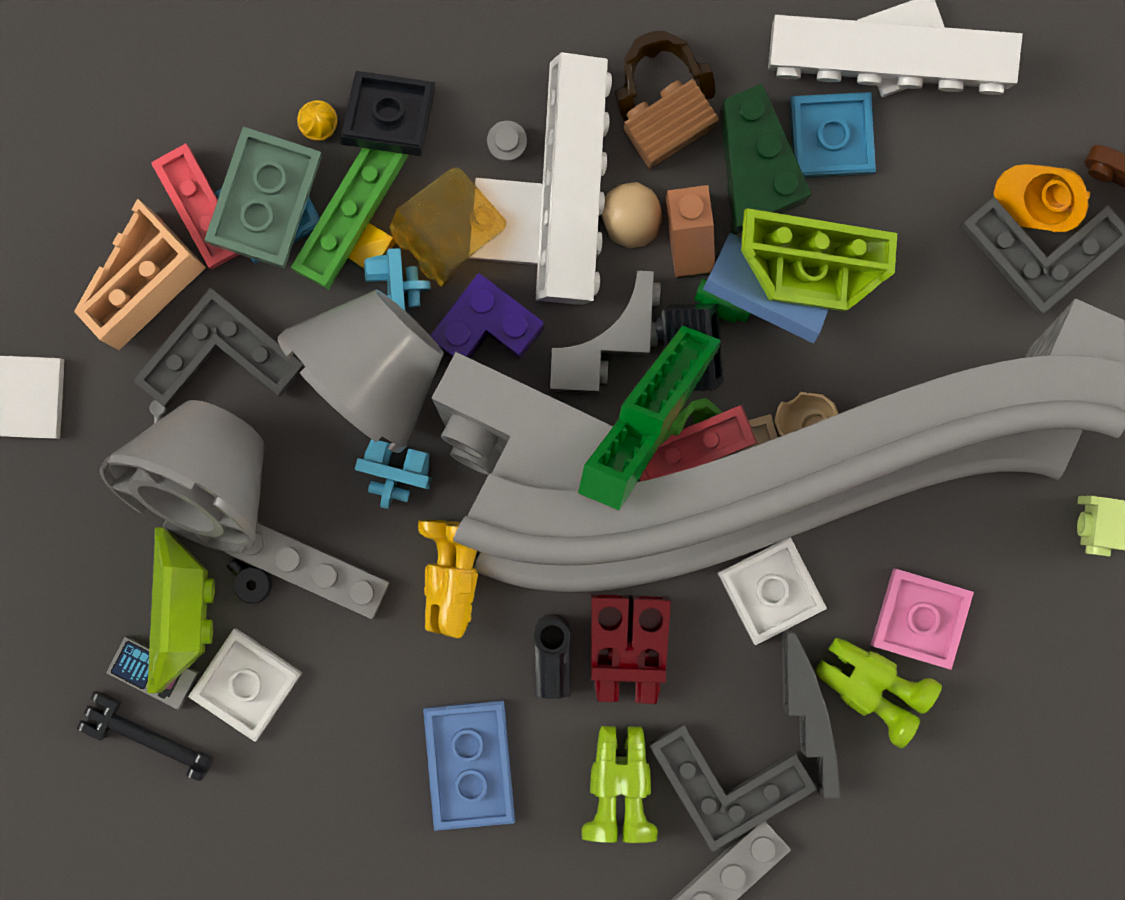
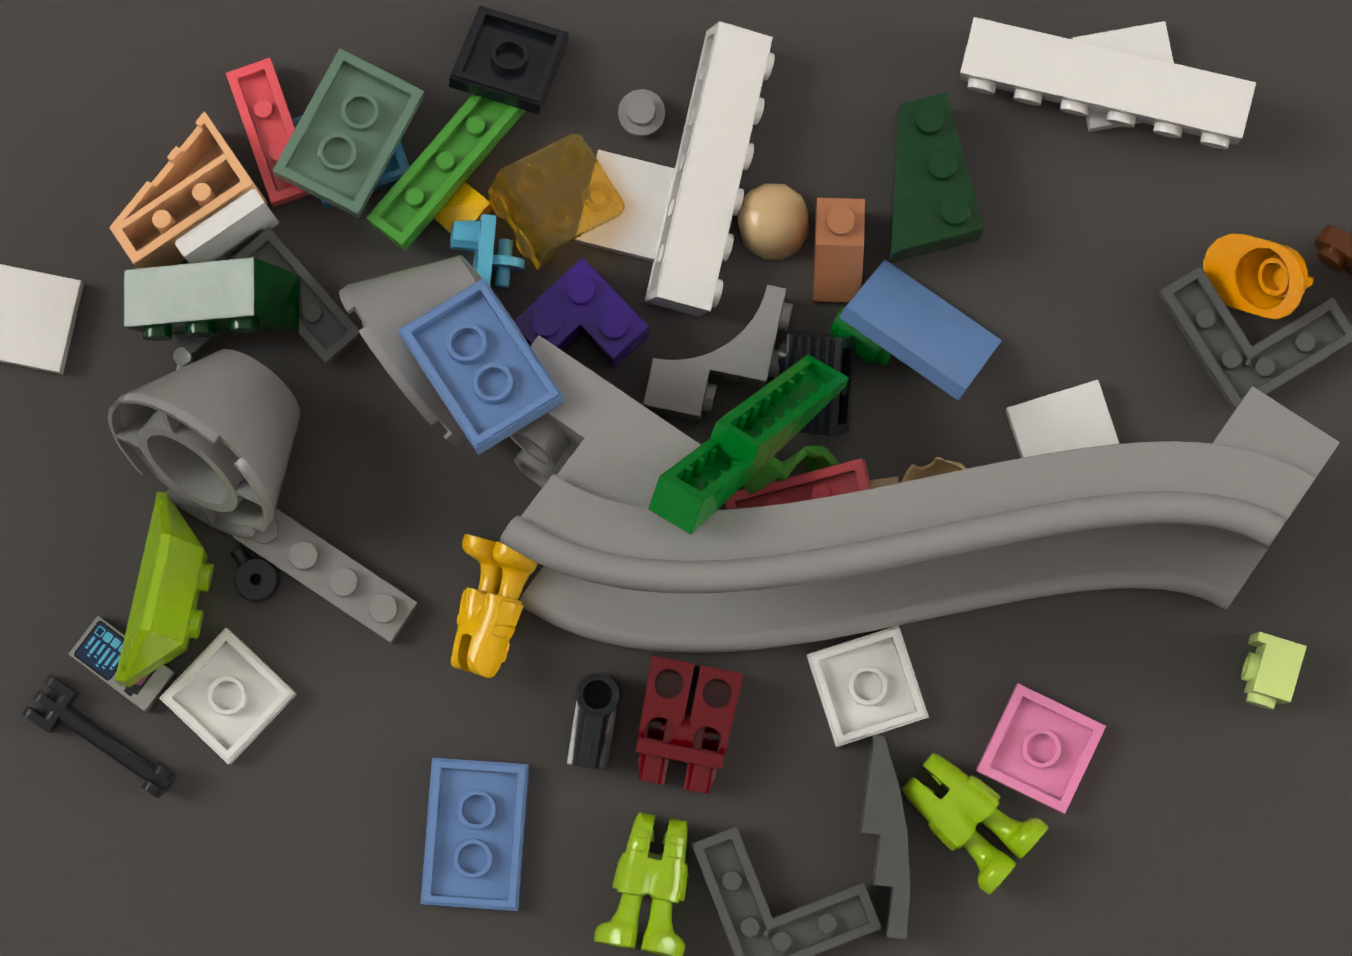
camera: 15 degrees right, 5 degrees down
yellow plate [297,100,338,141] -> none
medium azure hips [355,439,432,510] -> none
dark brown helmet [615,31,715,122] -> none
medium nougat brick [623,79,719,169] -> none
lime wedge [741,208,897,311] -> none
dark azure tile [790,92,876,178] -> none
none -> wedge [124,257,299,341]
none -> white tile [174,189,279,263]
none -> medium blue tile [397,278,565,455]
none -> white tile [1005,380,1120,458]

